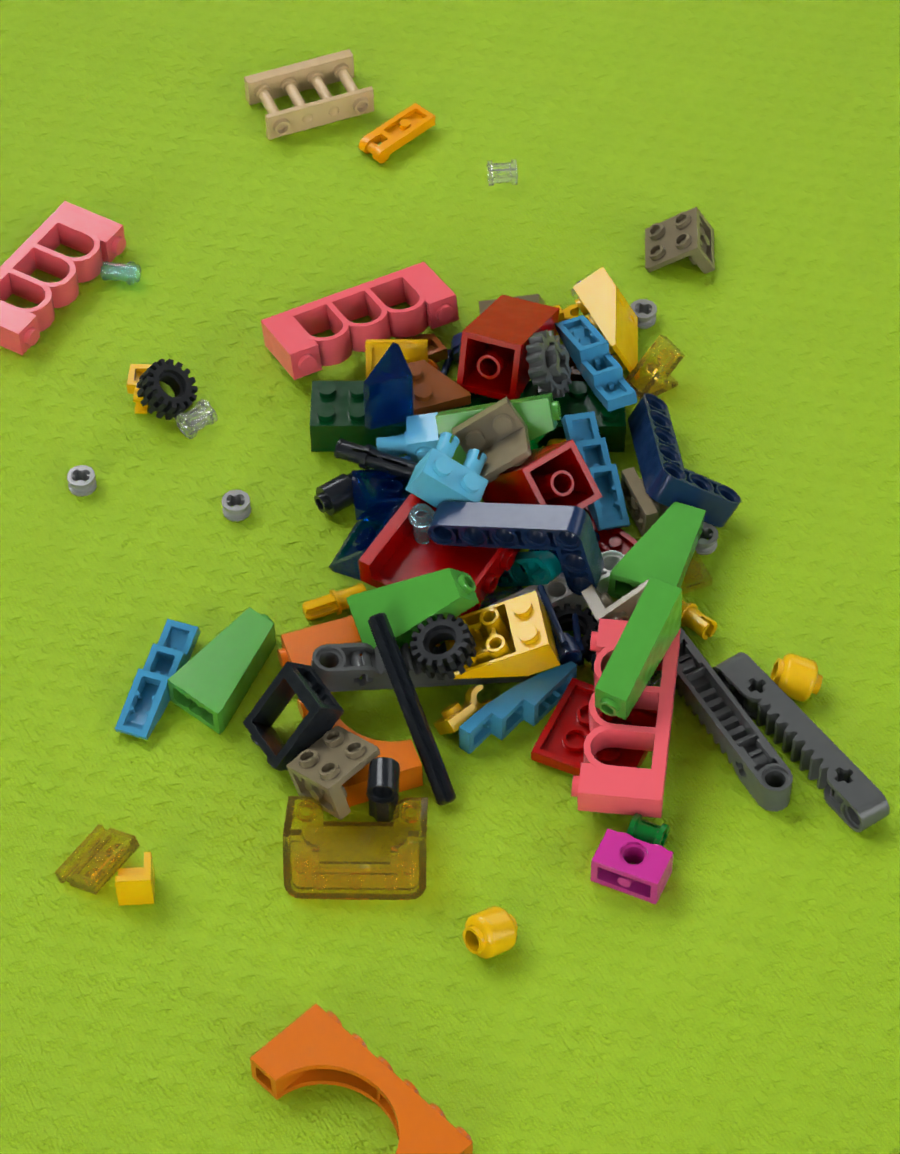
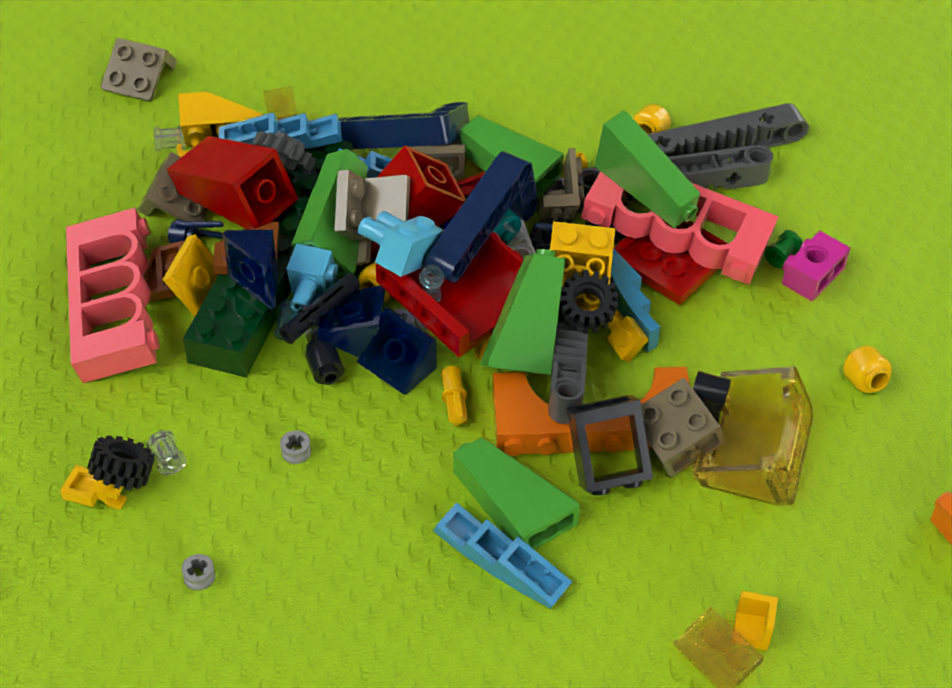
camera: 75 degrees left, 0 degrees up
black axle [368,613,456,805] -> none

